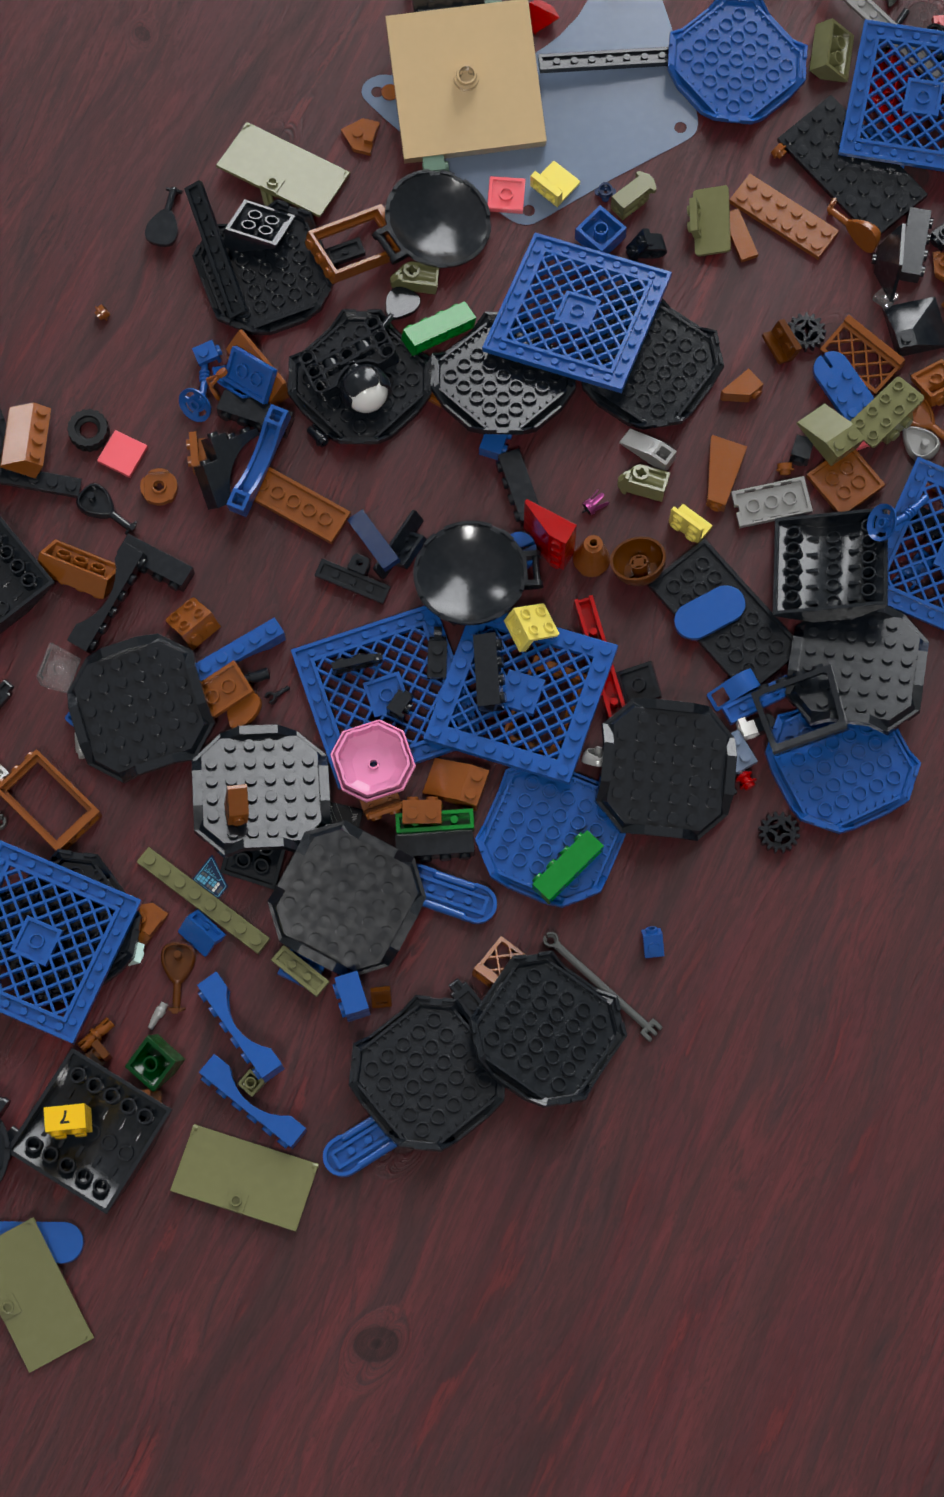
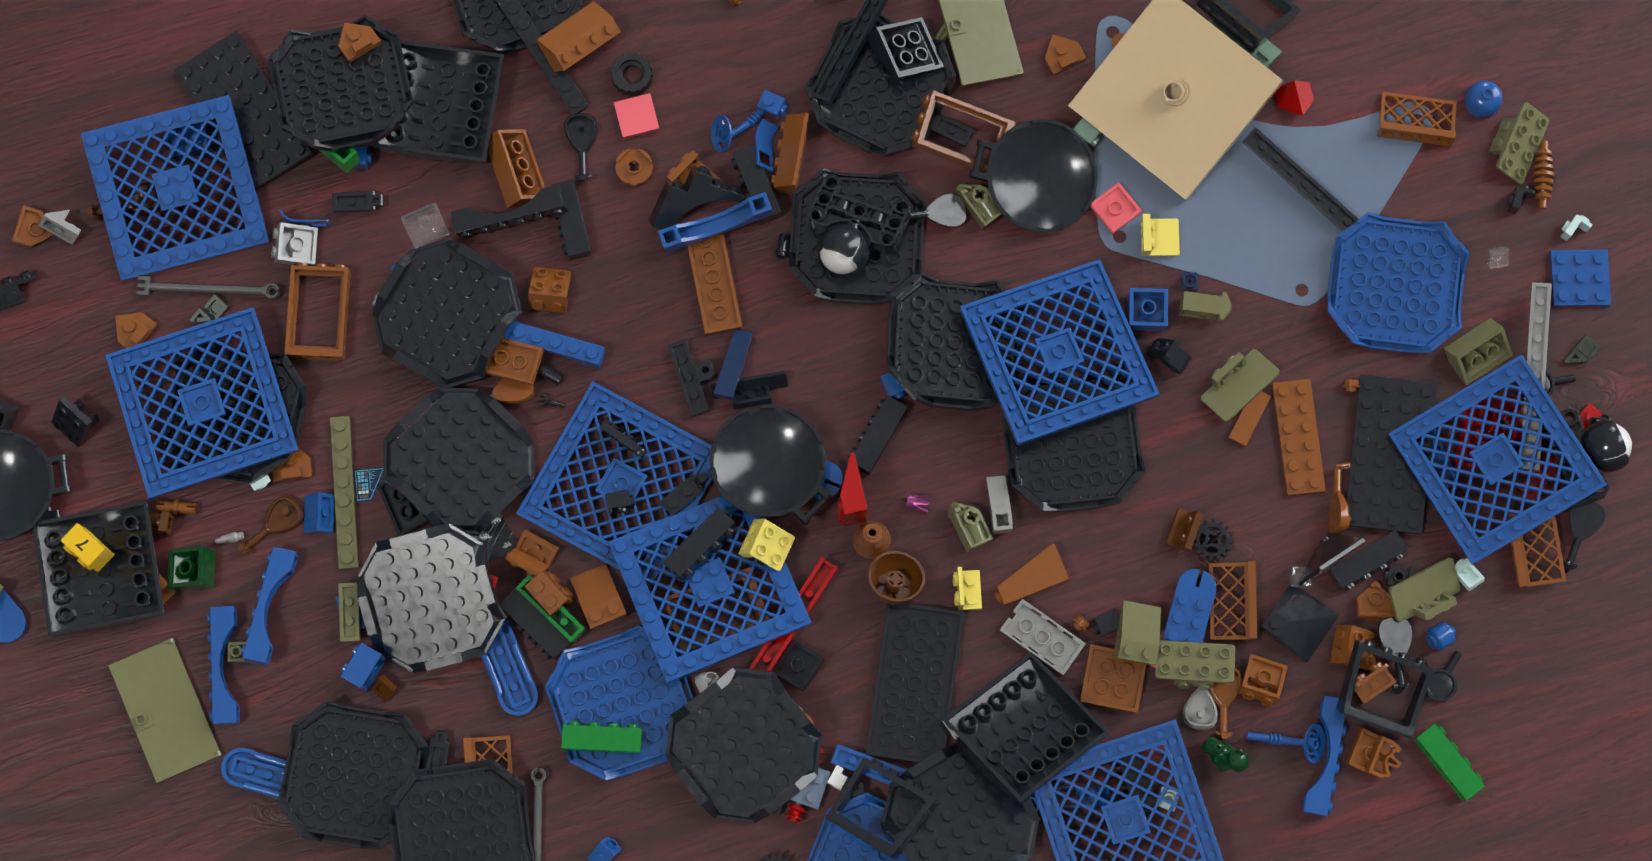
camera: 45 degrees right, 5 degrees up
dark orange piece [206,367,228,401] -> none
blue plate [223,346,278,404] -> none
dark orange slope [224,784,249,826] -> none
bright pink rock [330,719,416,803] -> none
brick [401,301,476,356] -> none
blue tile [674,585,745,640] -> none
blue piece [707,668,760,711] -> none
dark orange slope [720,368,763,402] -> none
blue dish [867,495,929,542] -> none

